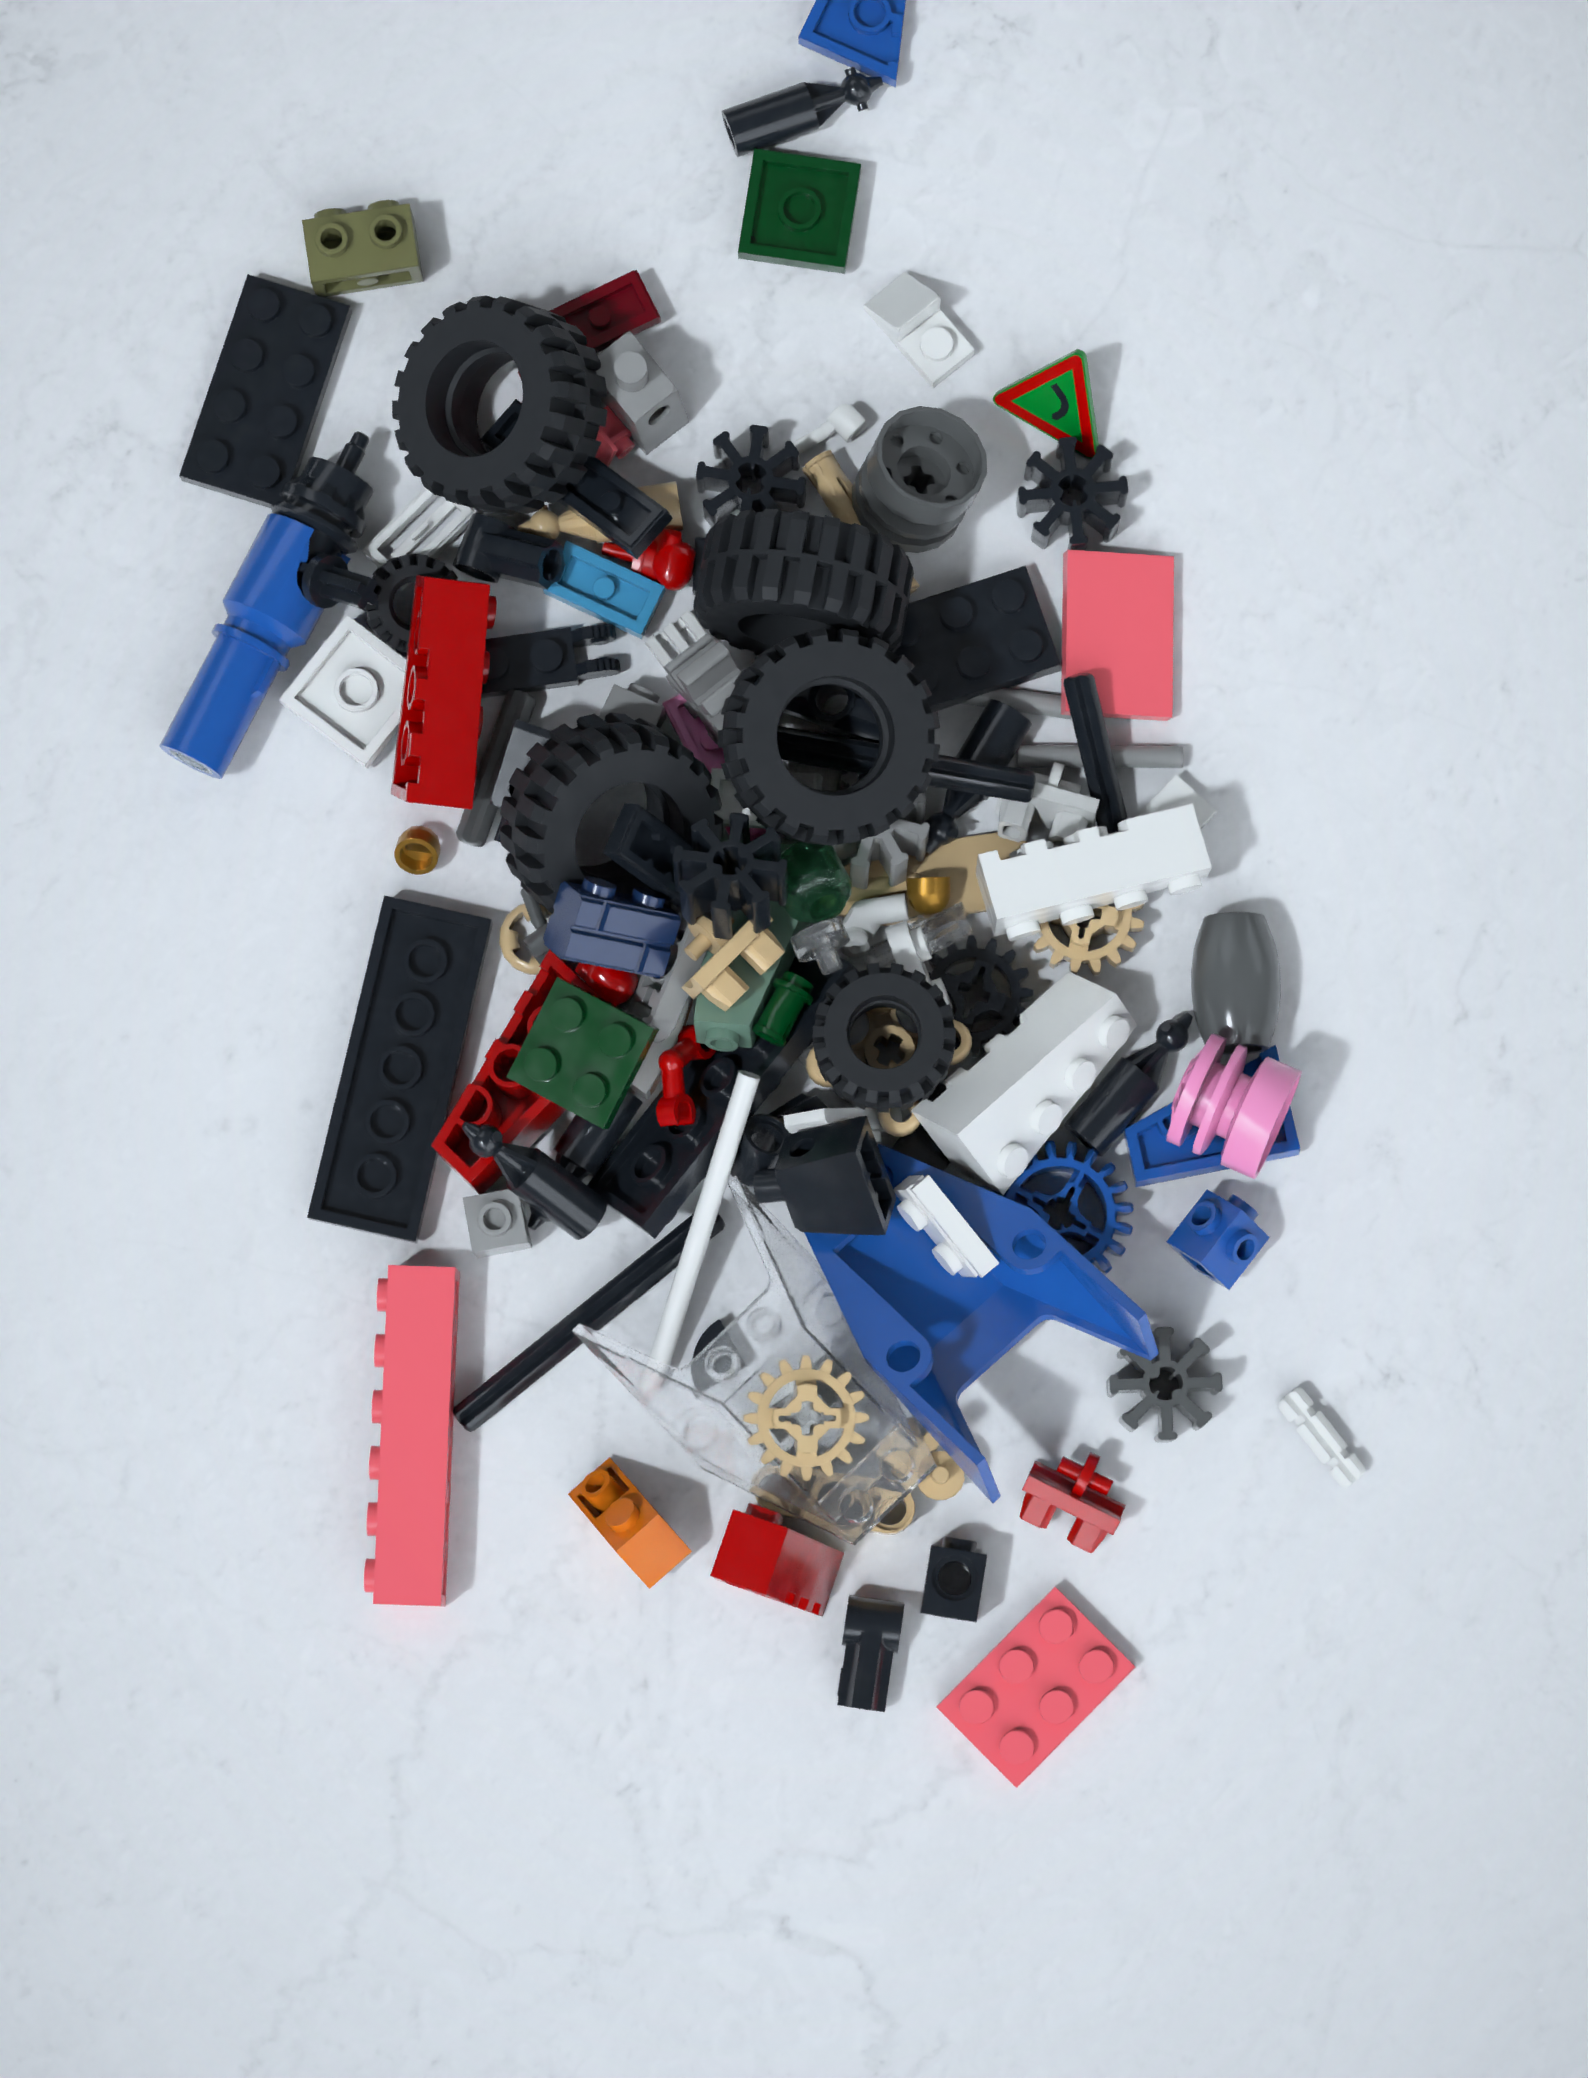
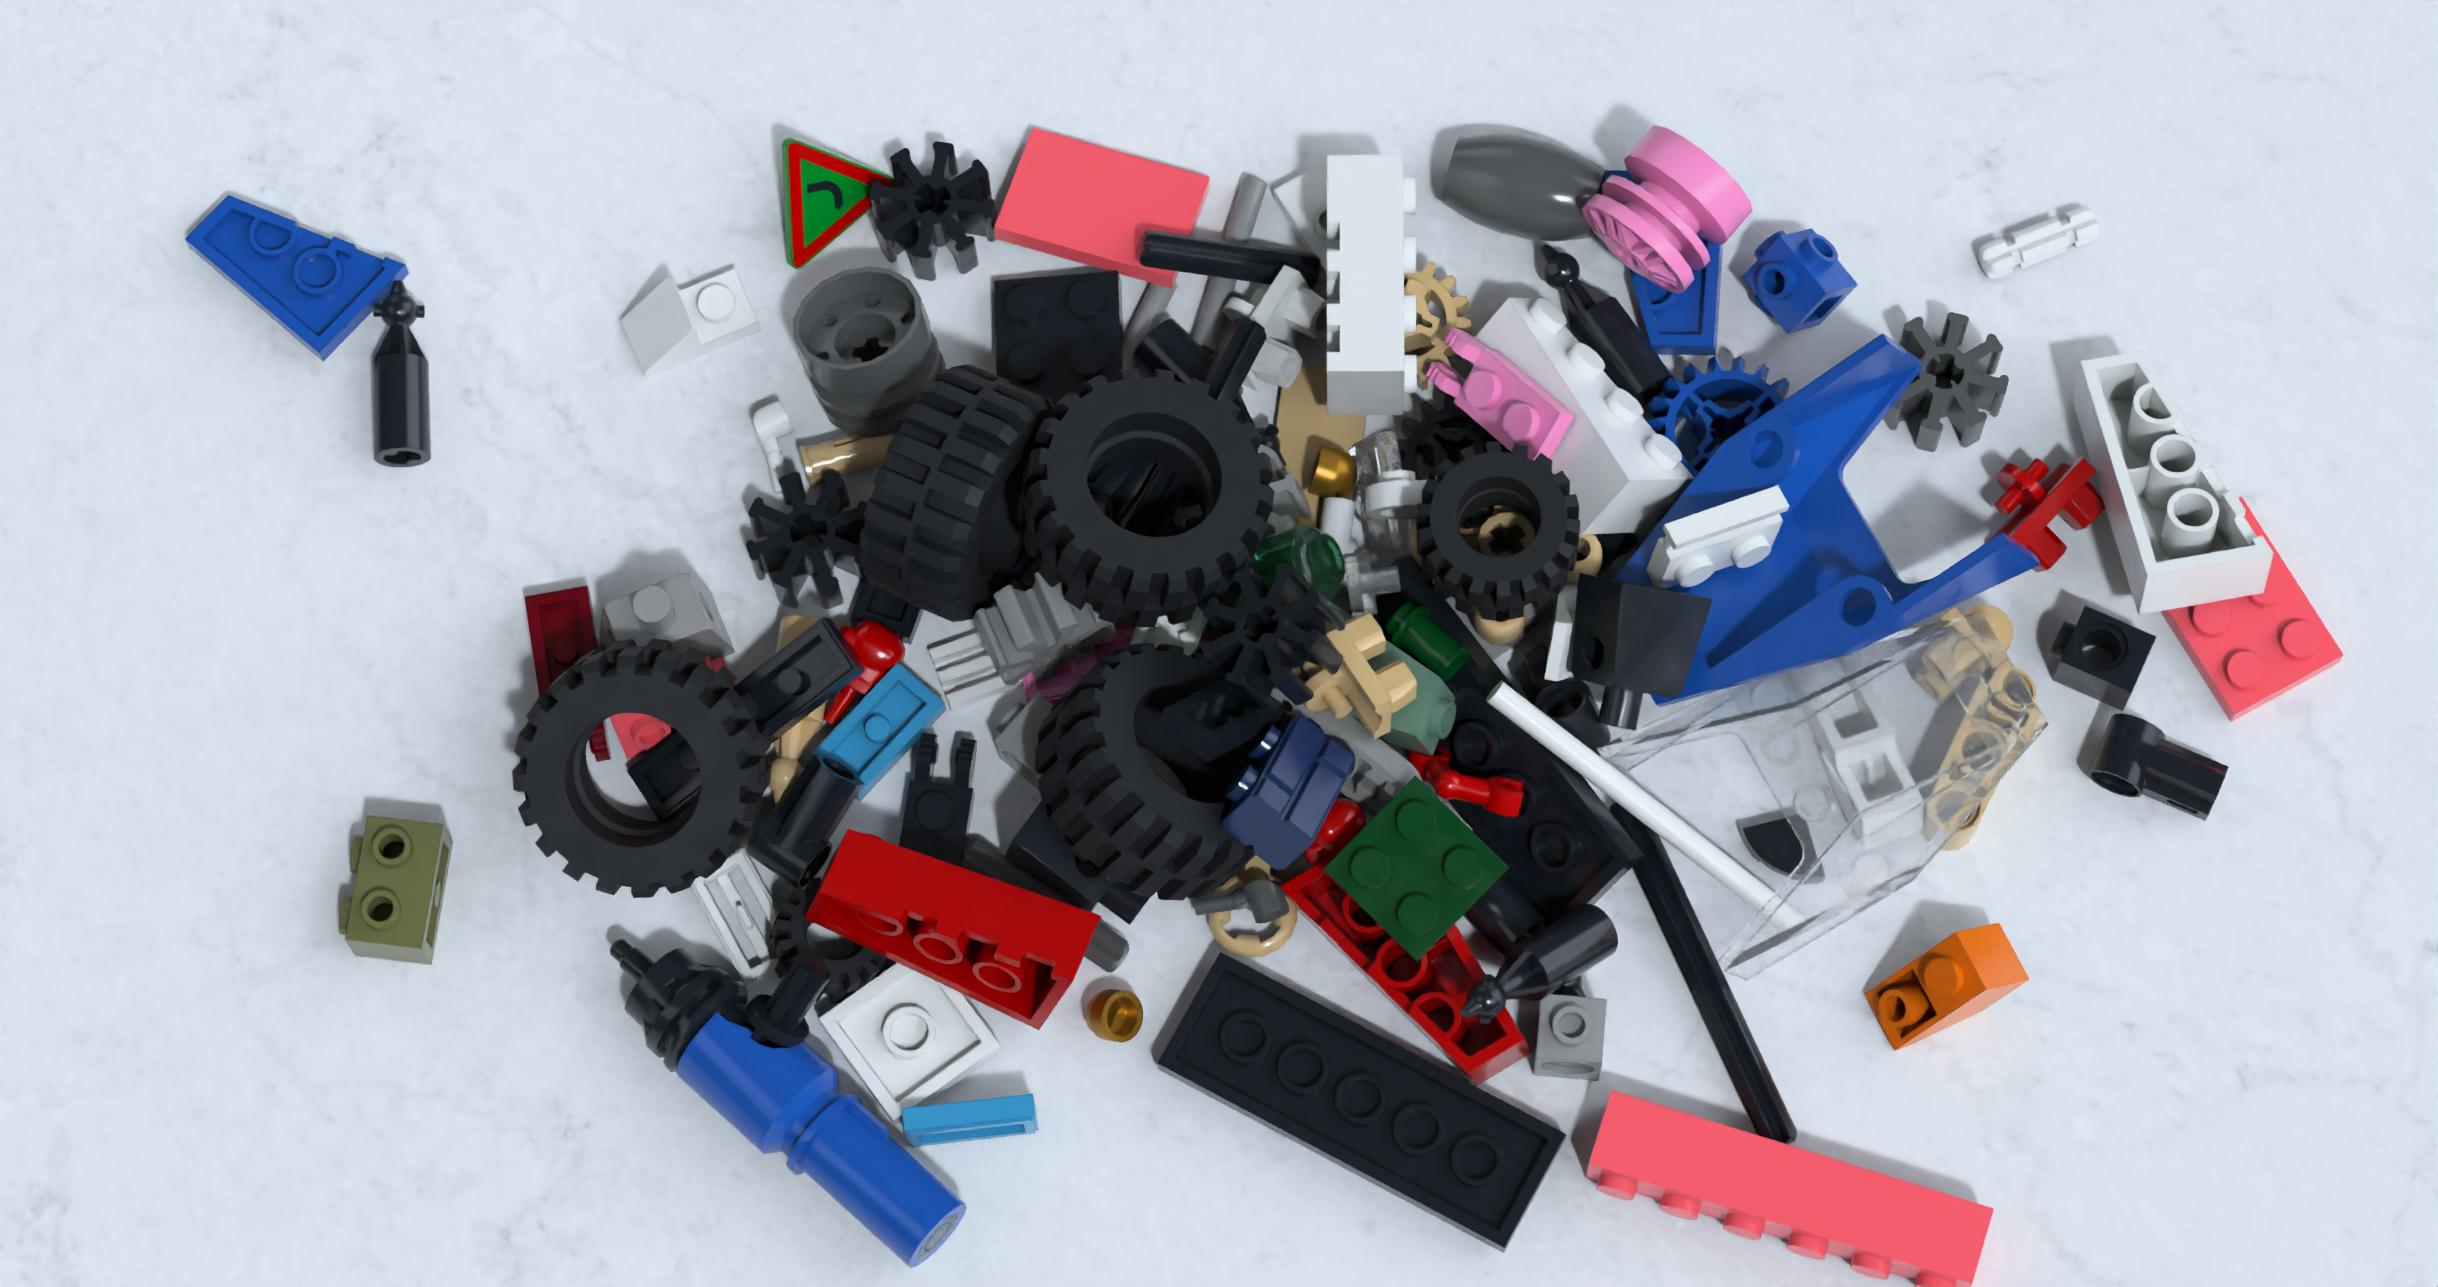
camera: 75 degrees left, 10 degrees down
black plate [179,274,352,508] -> none
red wedge [710,1503,844,1617] -> none
dark green plate [738,148,861,274] -> none
tan gear [743,1355,869,1481] -> none
none -> dark azure tile [902,1094,1039,1147]
none -> bright pink hinge [1425,327,1575,461]
none -> white wedge [2073,350,2274,615]

